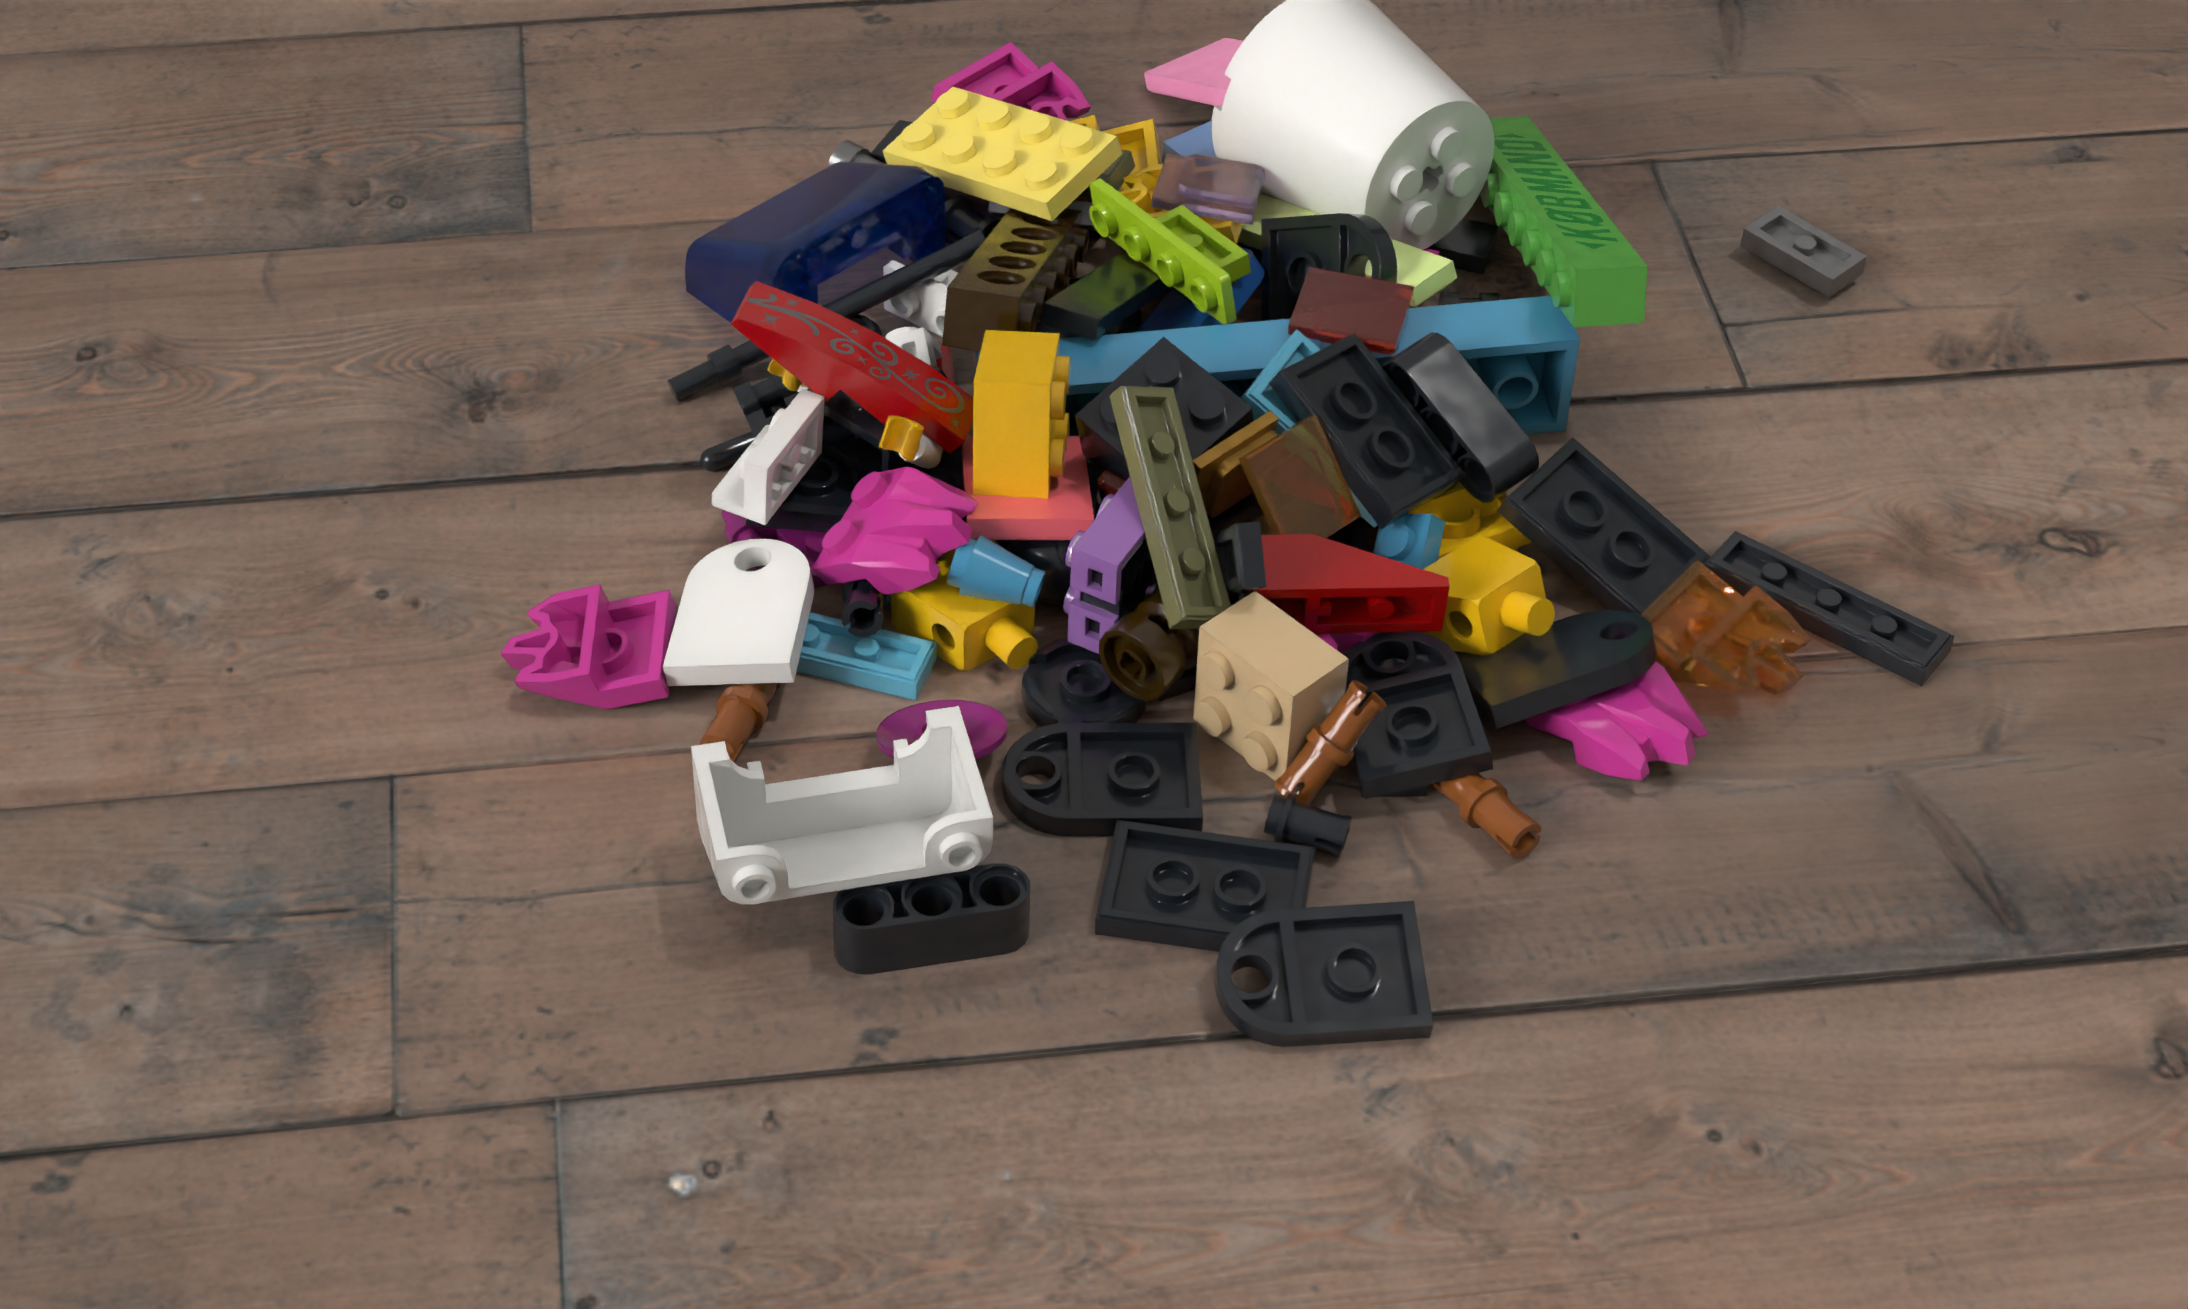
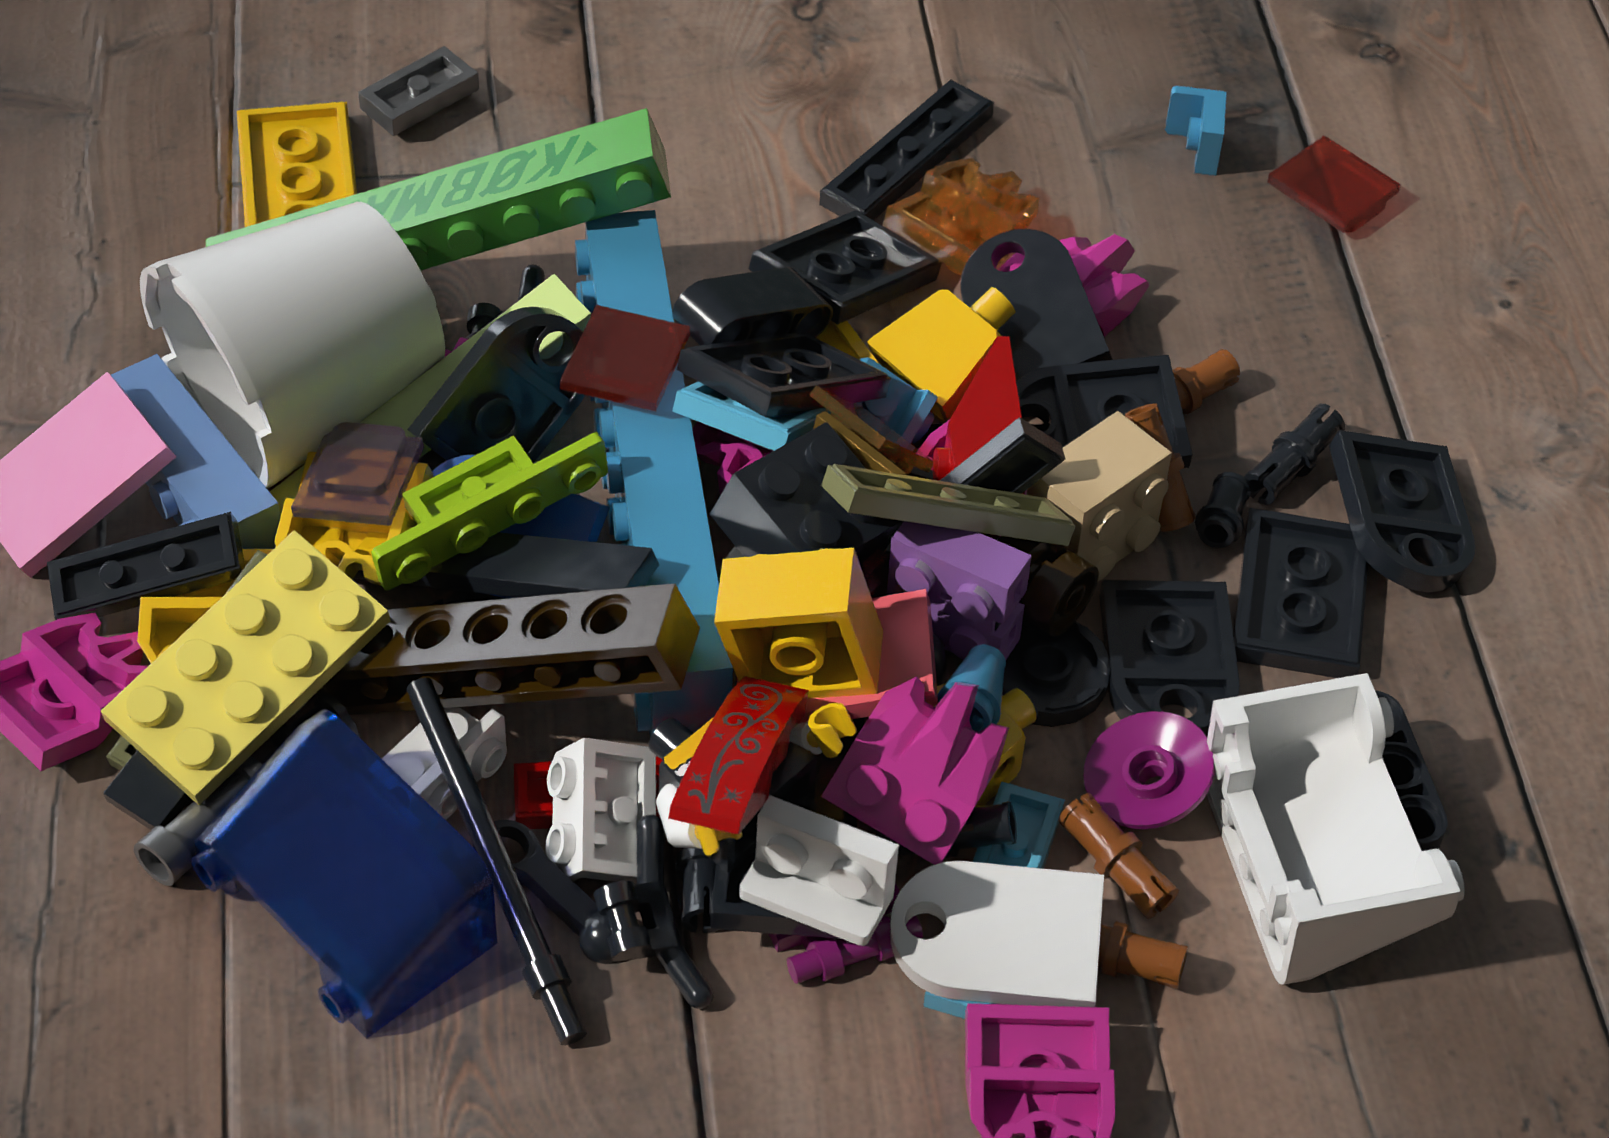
camera: 90 degrees left, 5 degrees up
none -> black tile [47,512,245,620]
none -> yellow tile [237,102,357,227]
none -> dark orange pin [1058,793,1179,919]
none -> dark azure bracket [1165,86,1227,176]
none -> black pin [1244,404,1345,505]
none -> clear red piece [1267,135,1401,233]

